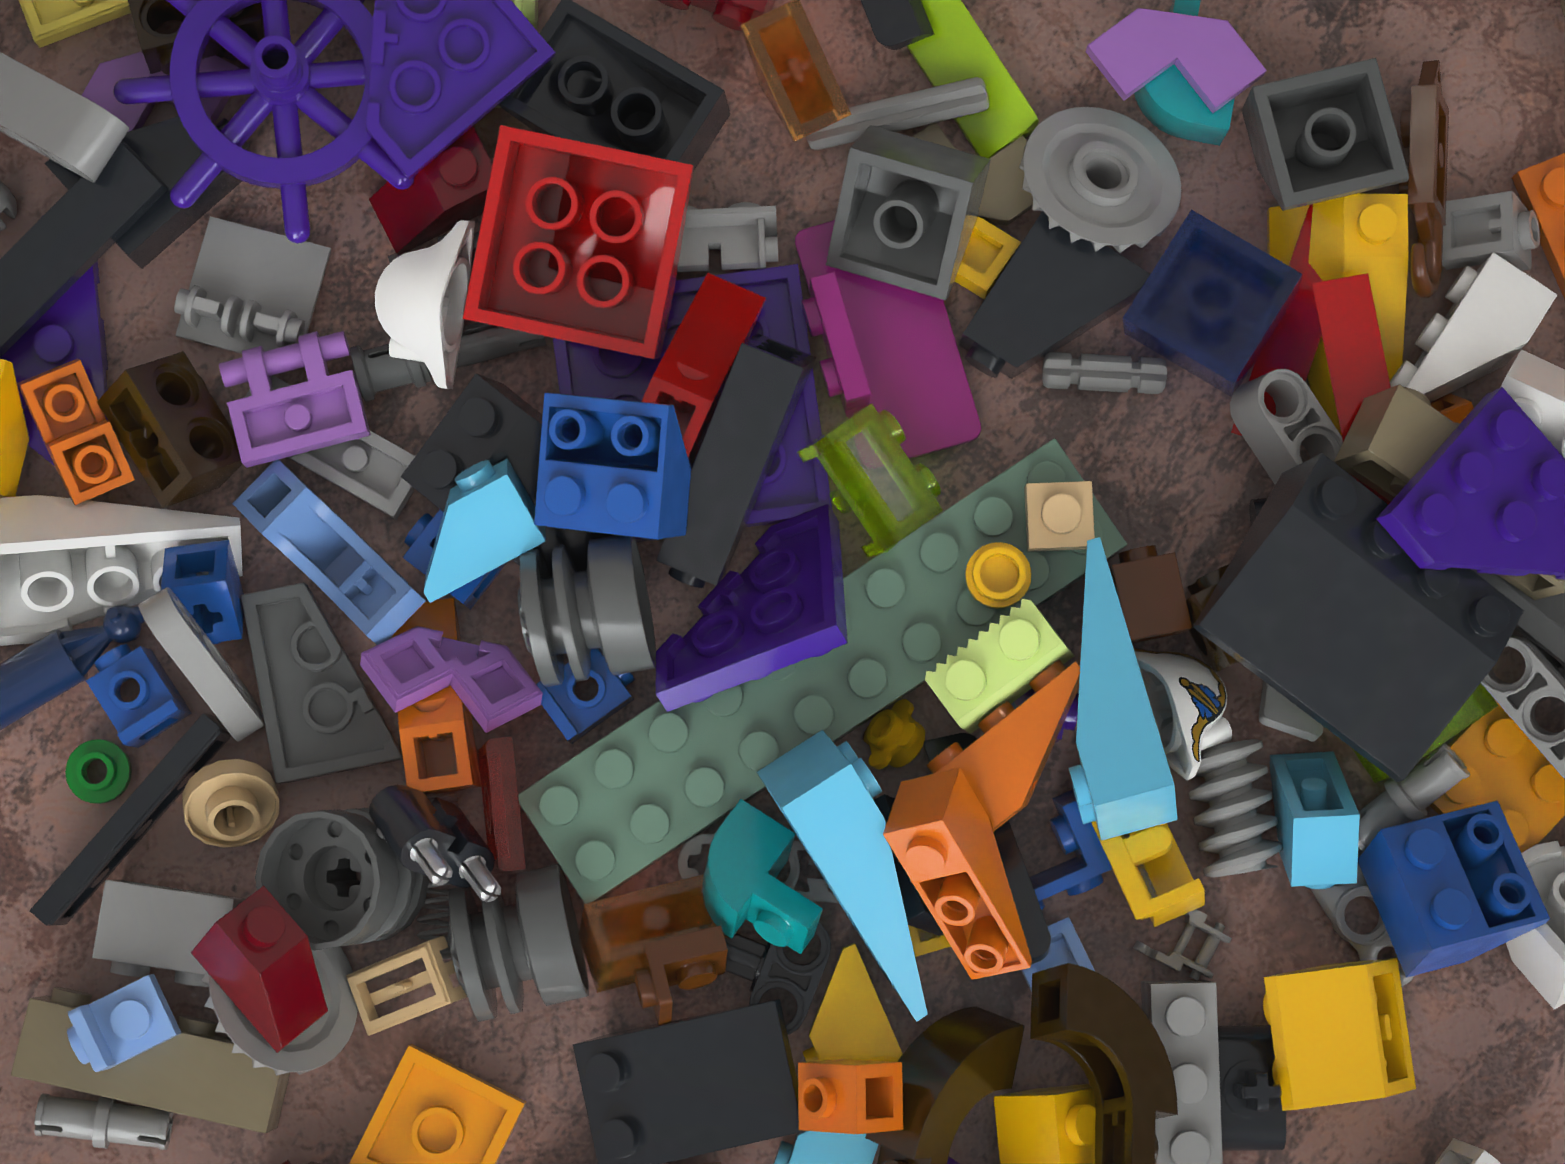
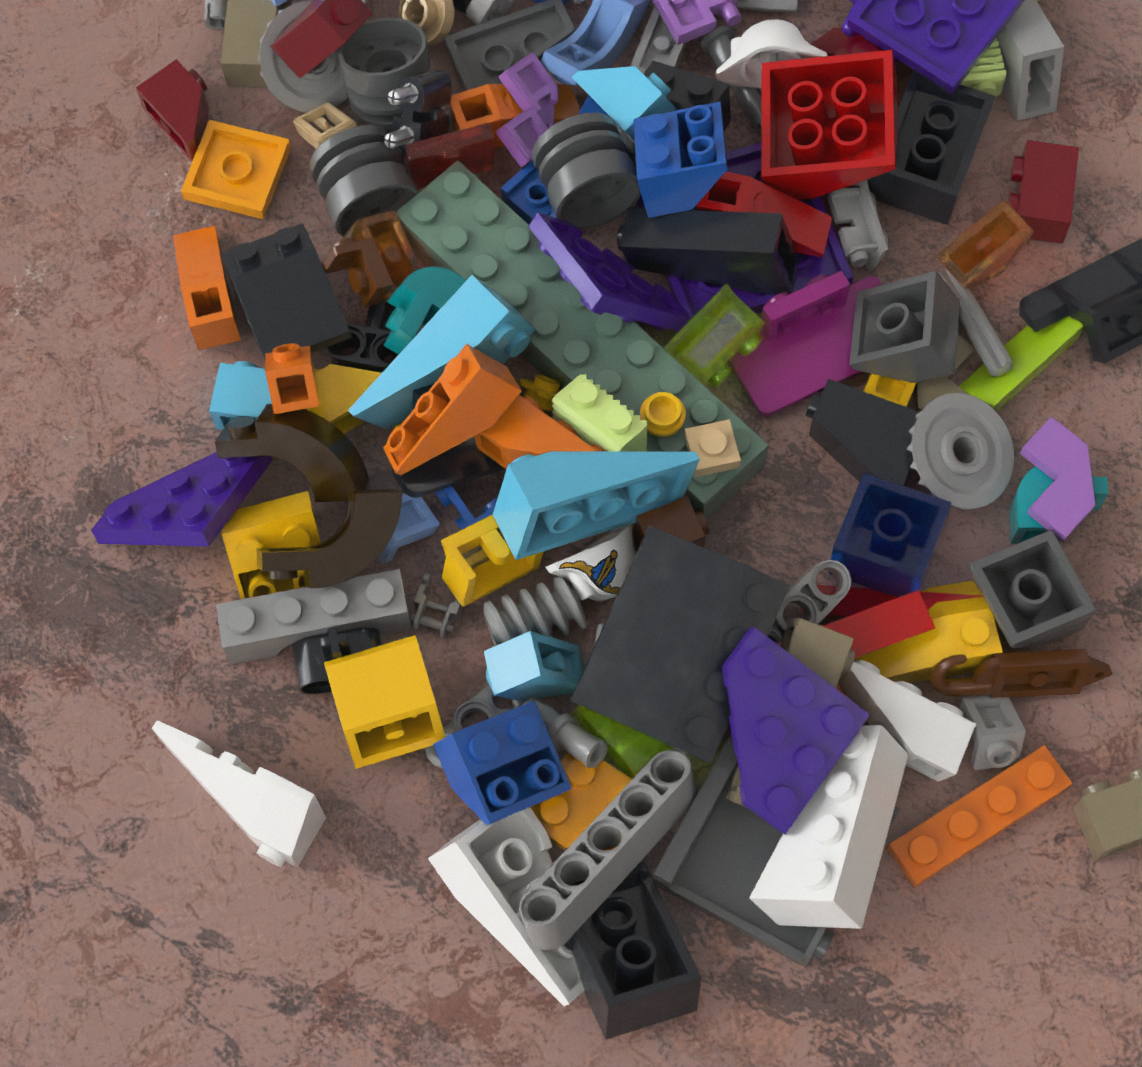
camera: 80 degrees right, 15 degrees down
light grey axle [1042,352,1167,394] -> none

